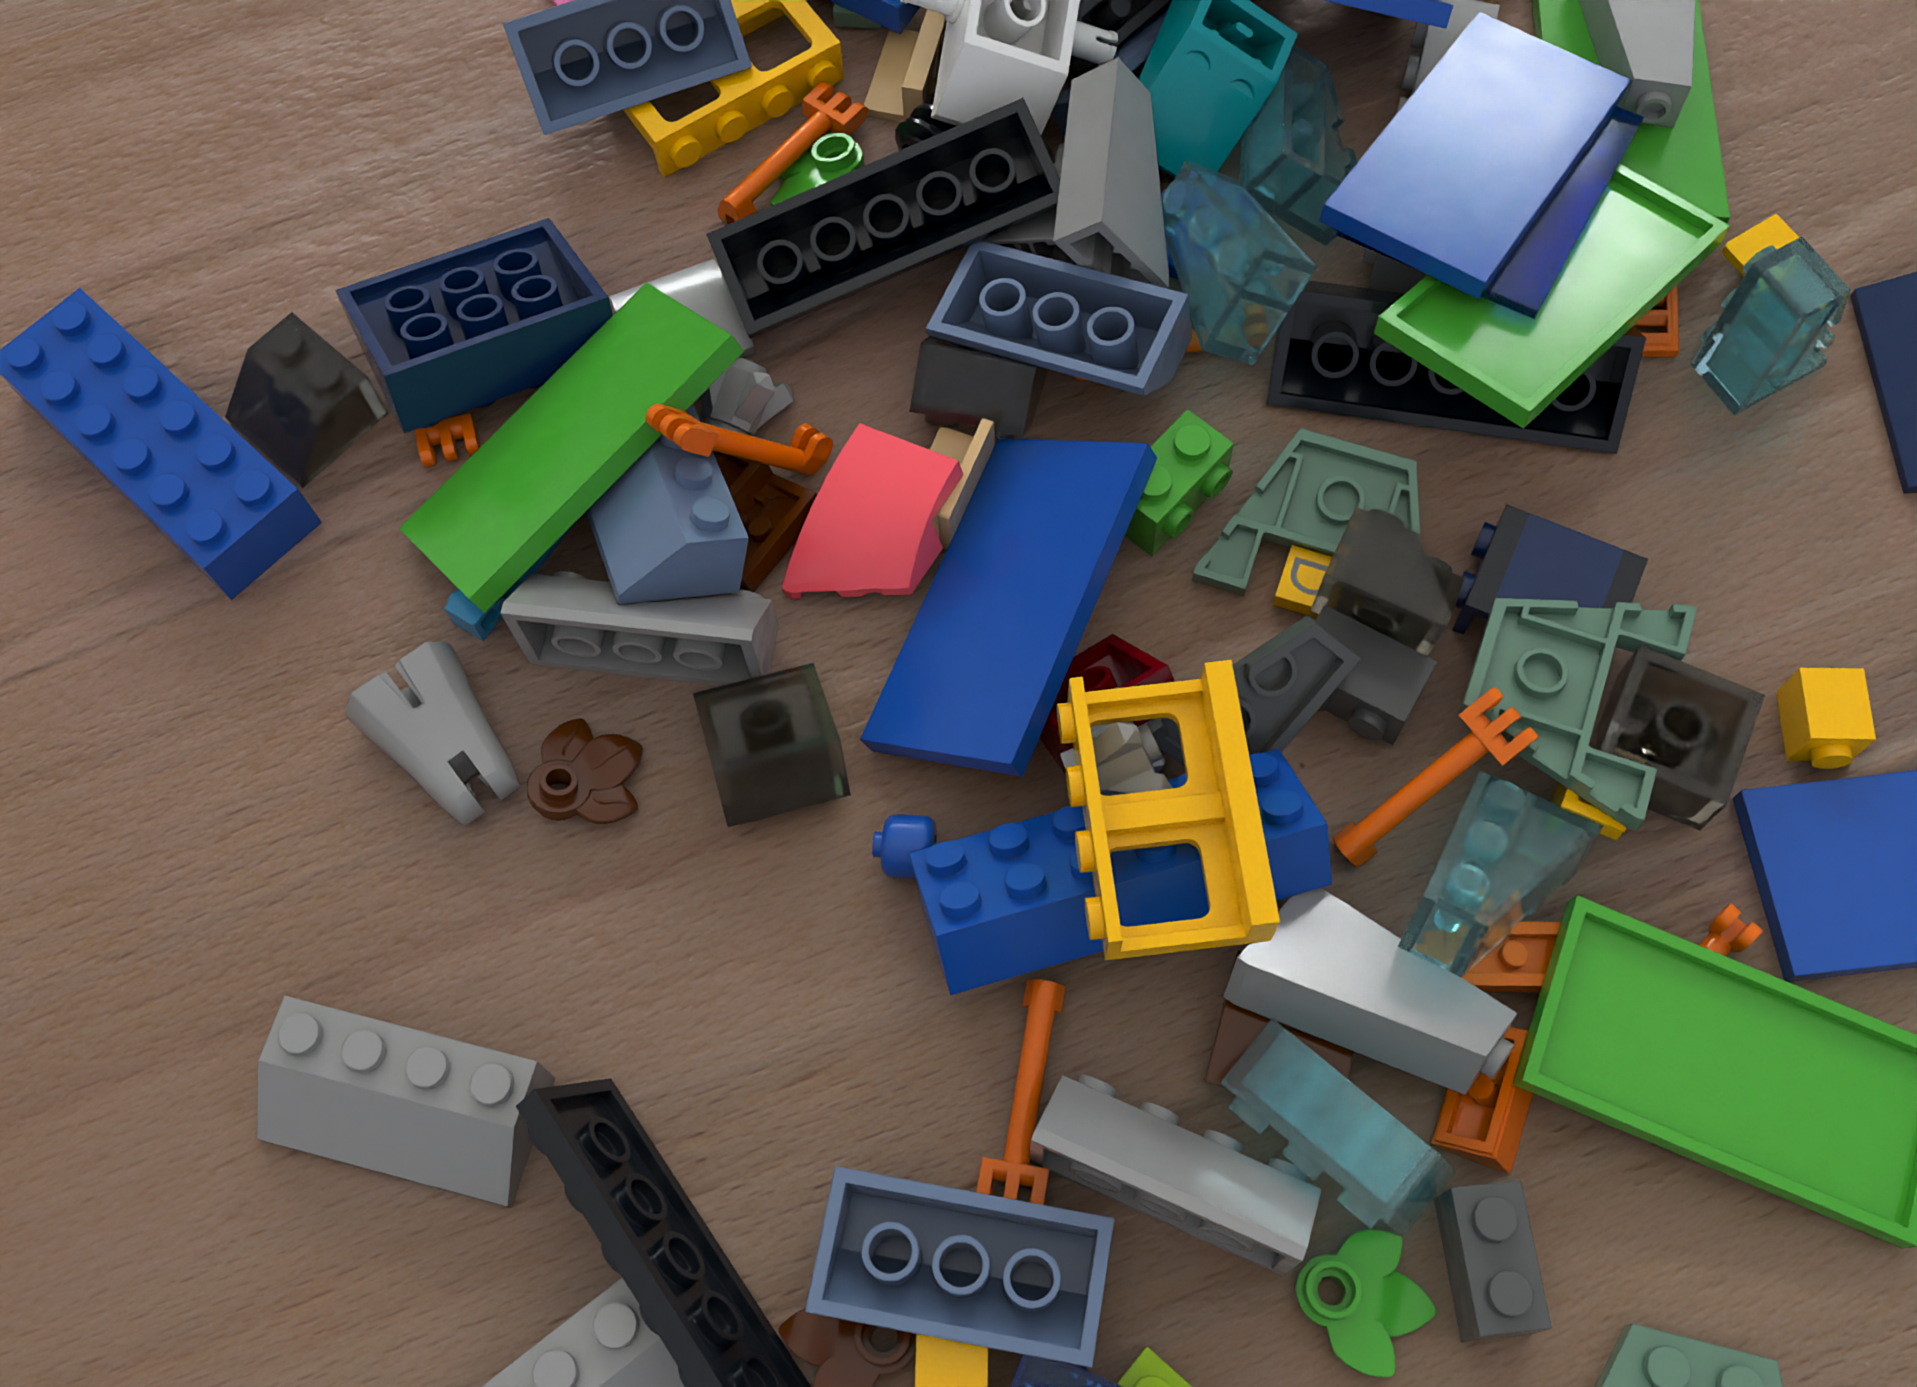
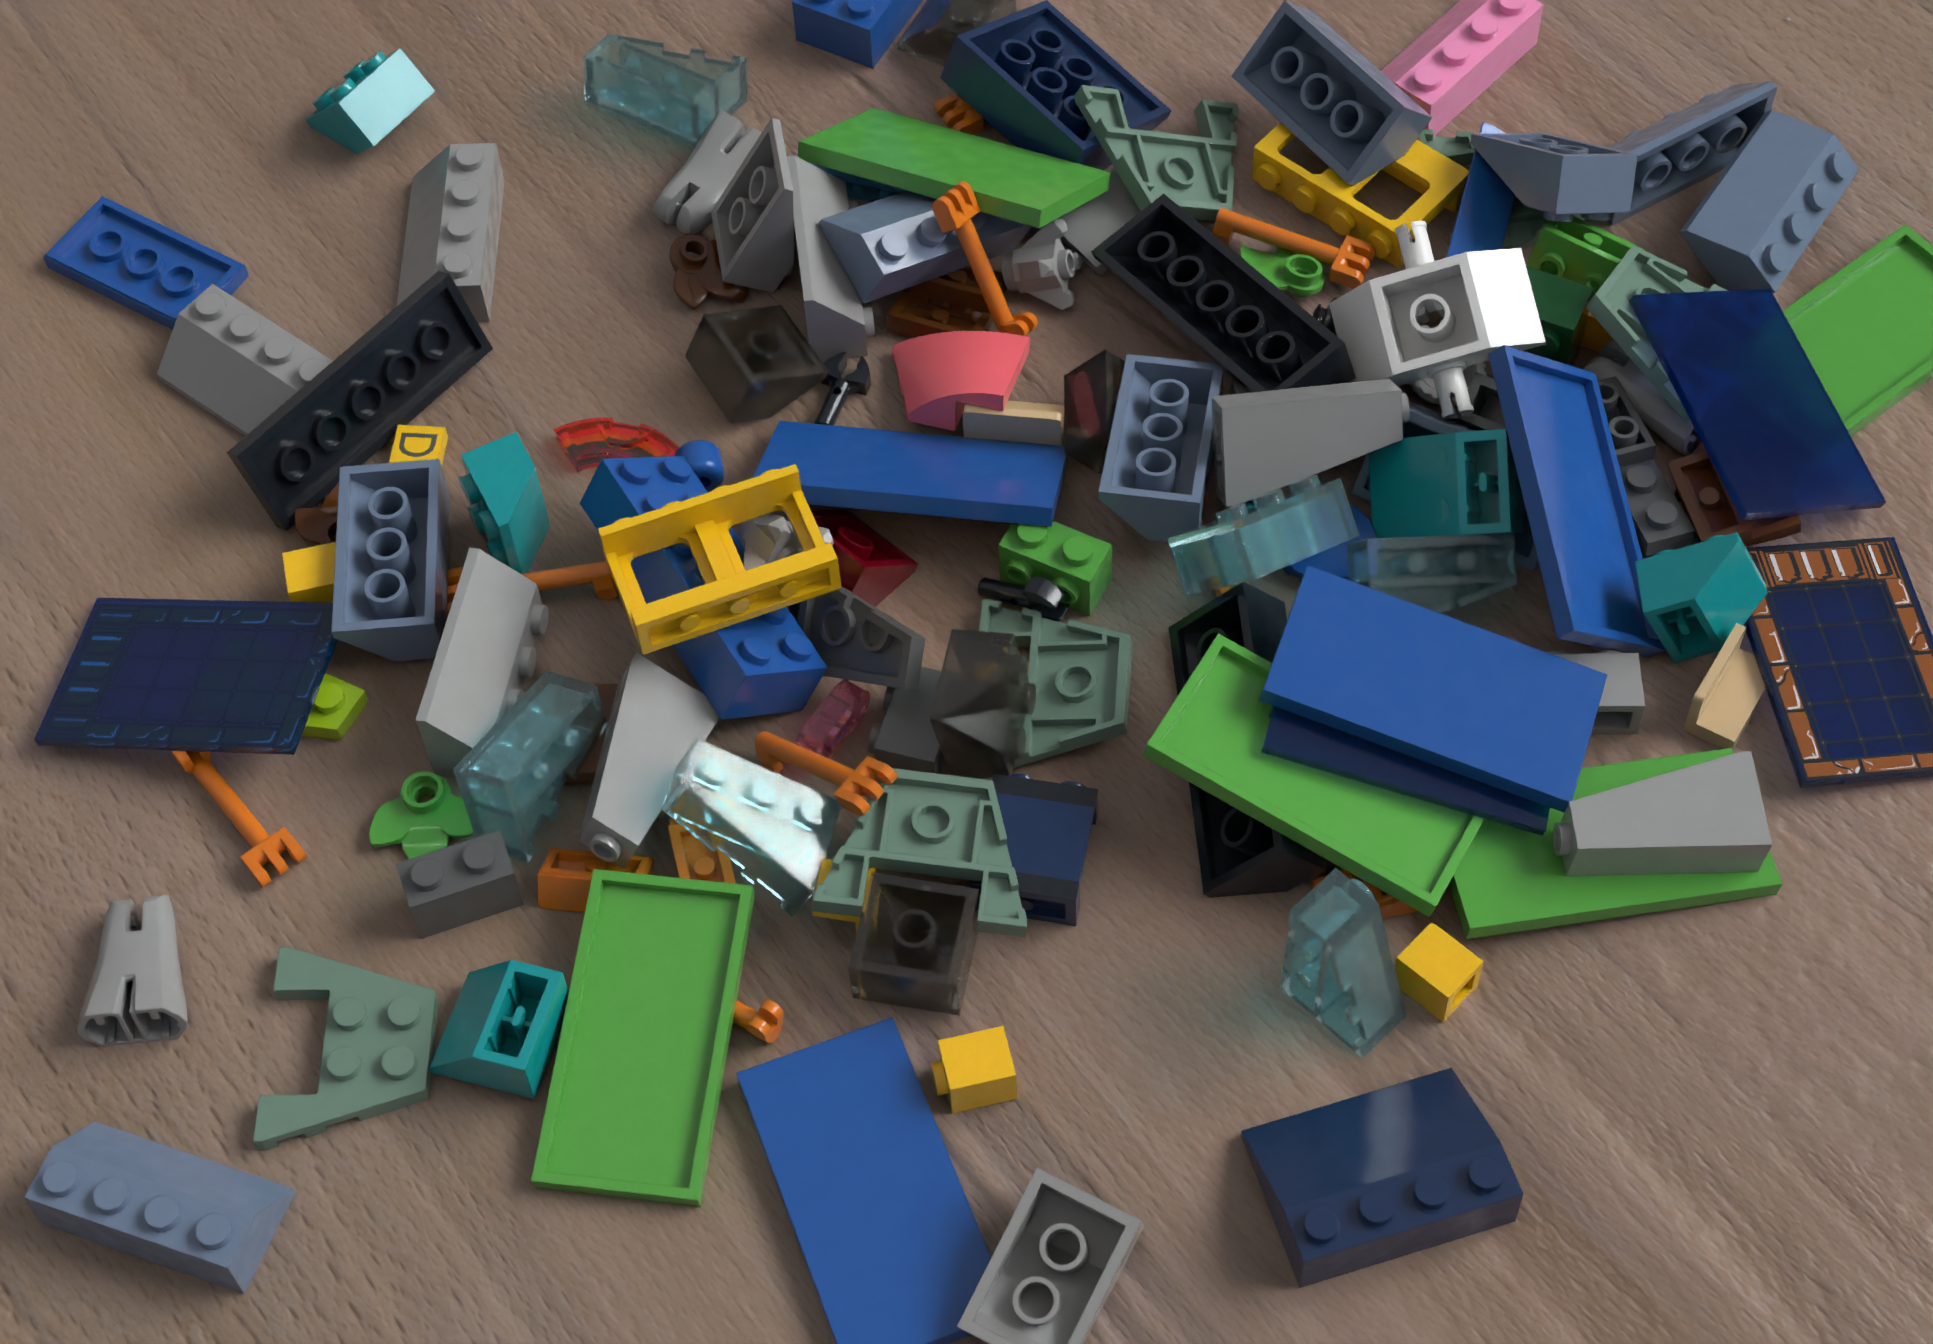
camera: 75 degrees right, 10 degrees down
none -> slope [305,48,435,154]
none -> yellow tile [389,425,448,466]
none -> teal slope [429,960,569,1099]
none -> teal slope [459,432,550,574]
none -> clear red tile [554,417,679,472]
none -> clear light blue wedge [583,34,747,147]
none -> light grey slope [711,118,795,293]
none -> clear pink beam [795,679,870,759]
none -> black bar [814,352,871,426]
none -> black bar [978,576,1070,622]
none -> sand green wing [1074,85,1239,221]

